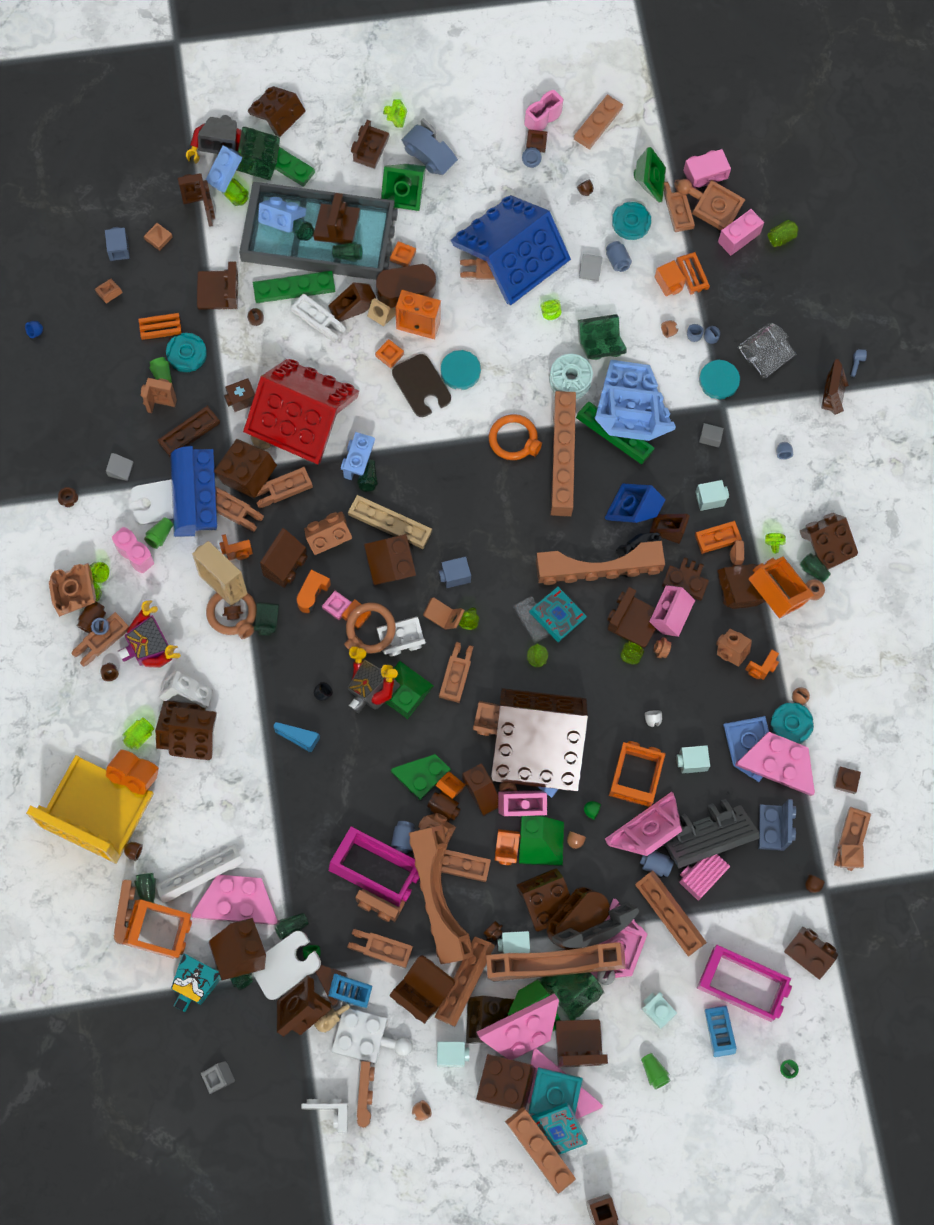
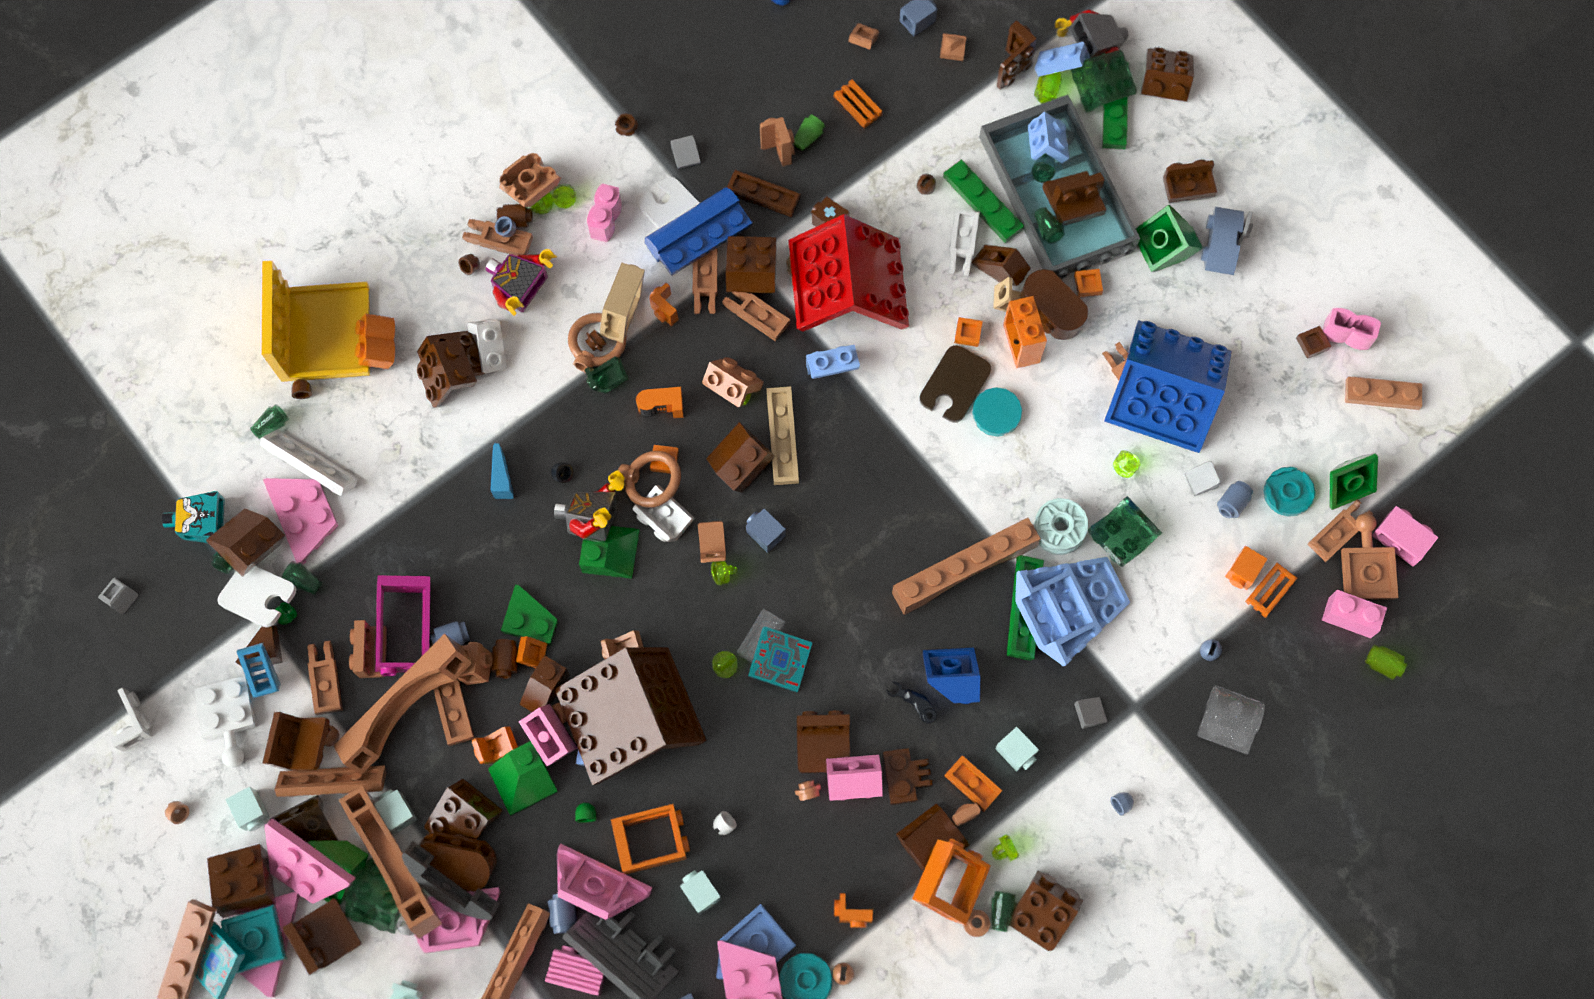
camera: 65 degrees right, 0 degrees up
nougat hinge [113,880,136,945] -> none
clear neon green brick [122,717,154,750] -> none
orange window [123,899,192,959] -> none
bright green cone [144,517,173,549] -> none
teal tile [166,333,207,372] -> none
reddish brown bracket [197,262,238,309] -> none
reddish brown slope [260,528,308,588] -> none
reddish brown bracket [277,975,331,1037] -> none
tan piece [314,1003,350,1033] -> none
bright pink tile [322,591,352,620] -> none
clear green cone [357,459,378,492] -> none
nougat hinge [357,1061,375,1128] -> none
clear neon green tile [383,99,407,128] -> none
nougat hinge [439,642,474,703] -> none
reddish brown plate [483,921,503,941] -> none
orange piece [489,414,542,460] -> none
sand blue plate [522,148,542,168] -> none
nougat arch [536,541,665,585] -> none
nougat hinge [567,831,586,849] -> none
reddish brown hinge [576,179,594,196] -> none
clear neon green tile [620,642,644,665] -> none
reddish brown slope [649,514,690,544] -> none
nougat hinge [661,320,678,338] -> none
sand blue hinge [687,324,704,342] -> none
teal tile [699,360,740,400] -> none
nougat brick [716,629,752,667] -> none
reddish brown slope [821,359,849,415] -> none
sand blue hand [850,349,867,377] -> none

